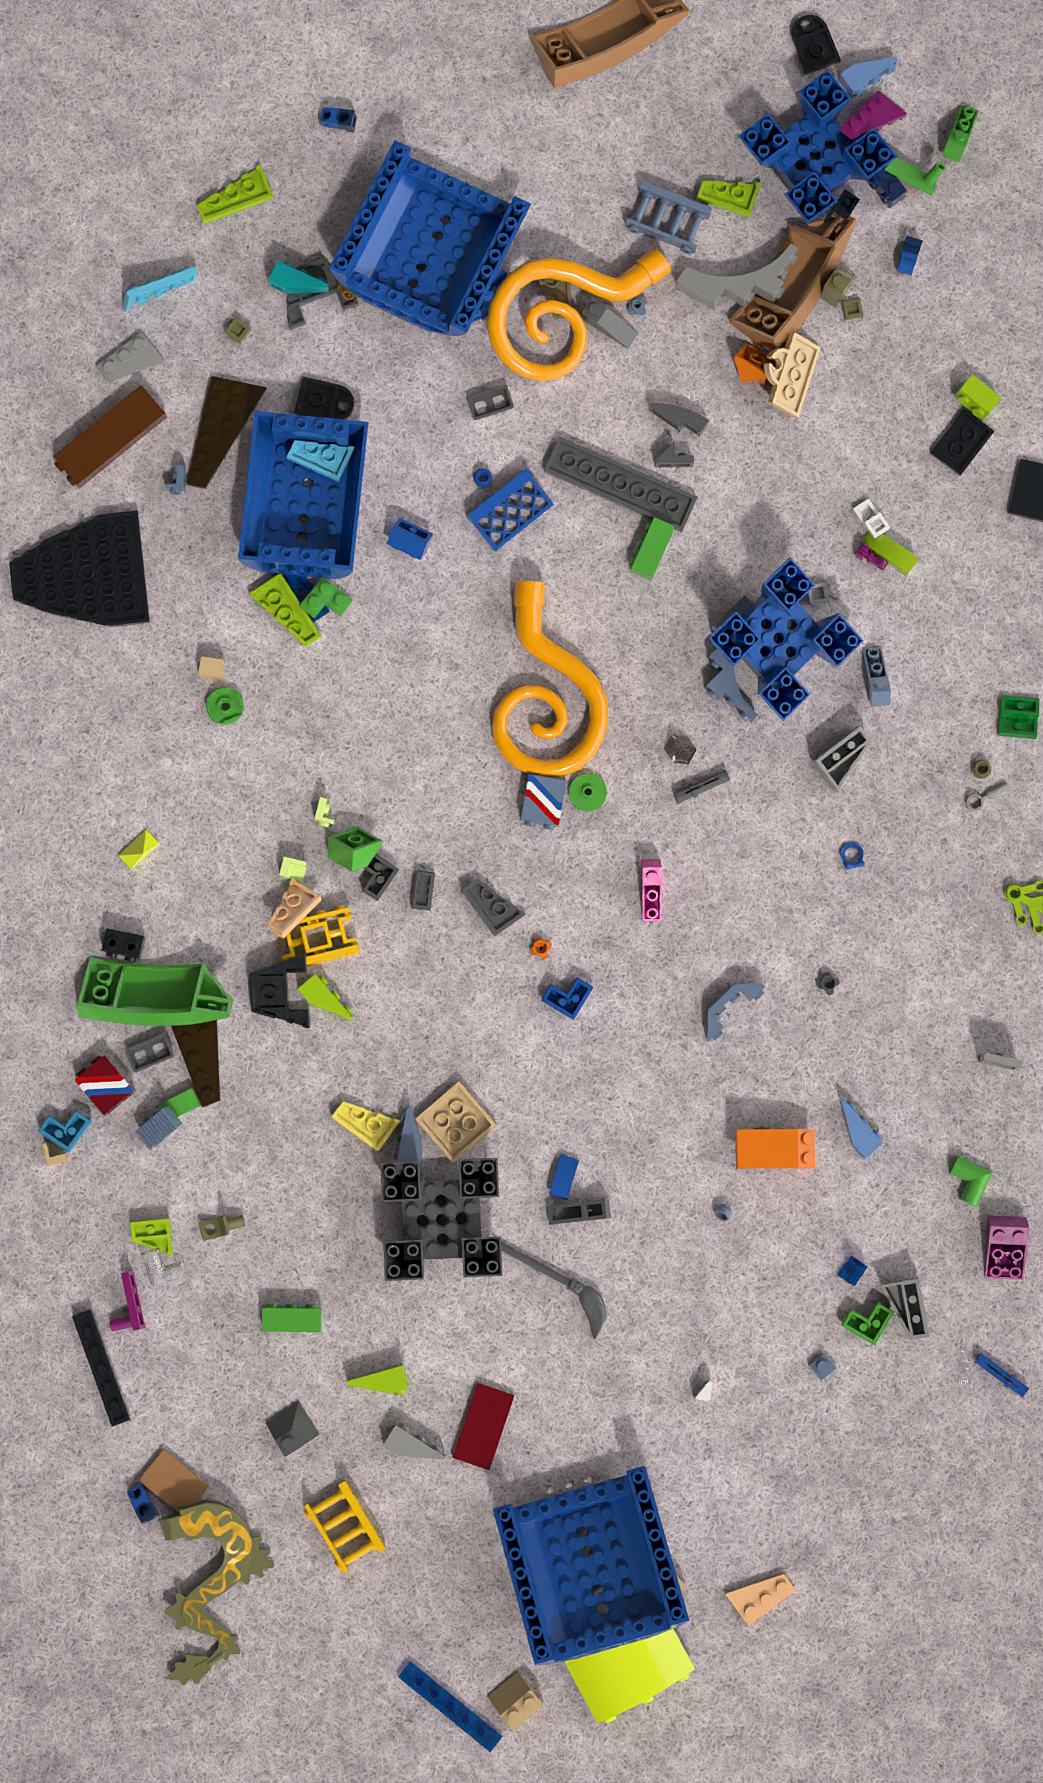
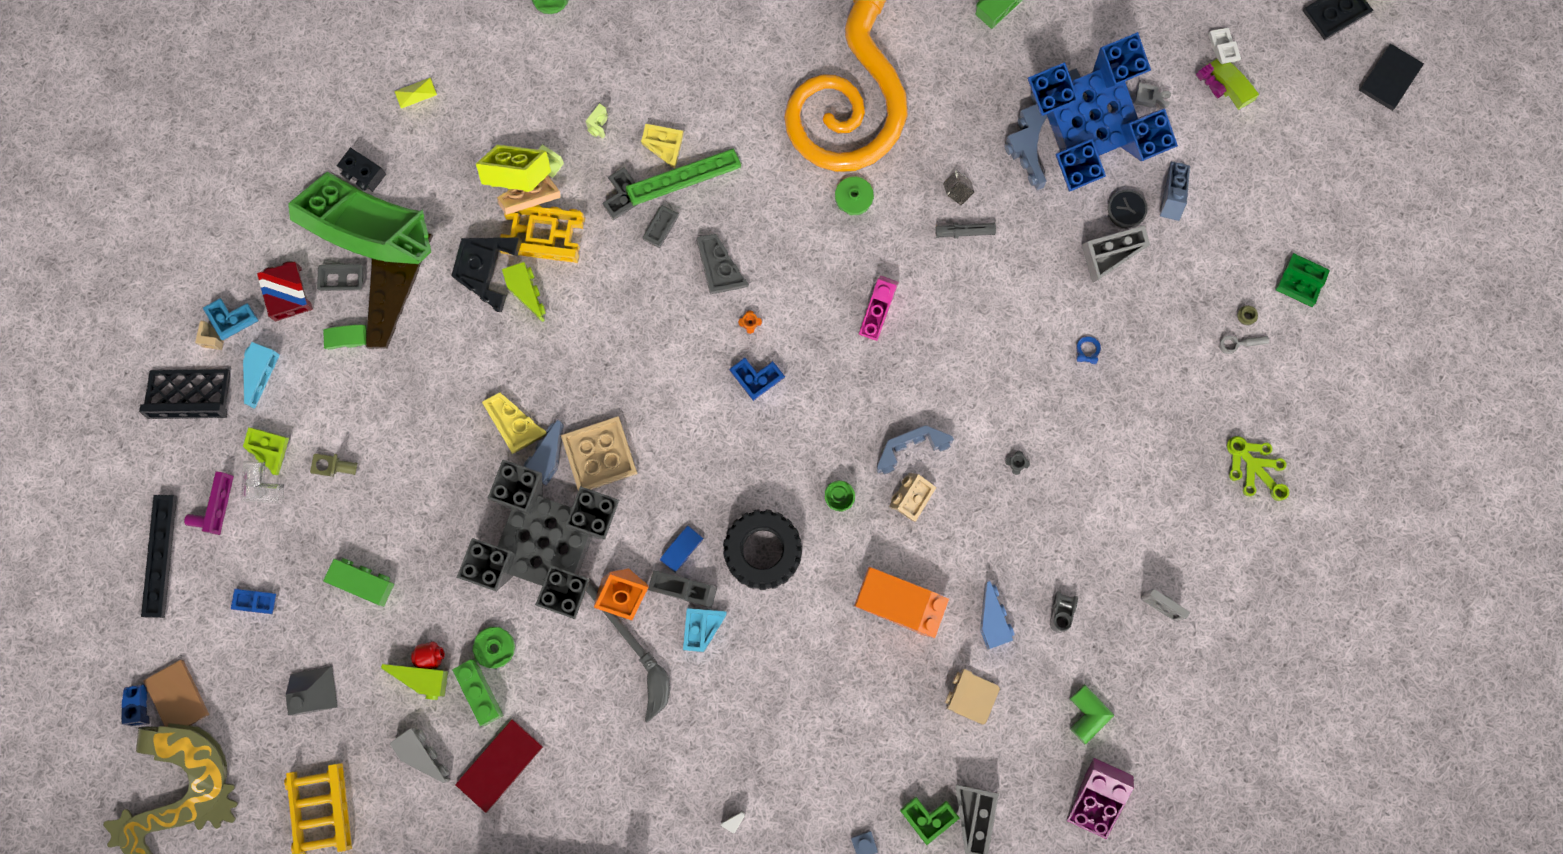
camera: 30 degrees right, 5 degrees down
sand blue brick [135,1106,182,1150] -> none
bright green slope [328,827,382,872] -> none
panel [521,774,567,830] -> none
sand blue hinge [715,1204,732,1221] -> none
clear blue panel [837,1256,868,1286] -> none
none -> black fence [139,369,230,419]
none -> blue slope [231,589,276,614]
none -> medium azure slope [243,342,280,409]
none -> red head [411,641,445,669]
none -> bright green brick [452,659,504,726]
none -> bright green plate [473,627,515,669]
none -> neon yellow brick [476,144,551,192]
none -> orange slope [594,568,648,620]
none -> bright green tile [626,148,741,206]
none -> light yellow wing [641,124,684,168]
none -> medium azure wing [683,608,727,652]
none -> black tyre [723,509,802,590]
none -> bright green hair [825,480,855,512]
none -> tan bracket [889,473,937,522]
none -> tan bracket [945,669,1000,724]
none -> dark grey piece [1050,591,1078,633]
none -> black tile [1107,190,1147,229]

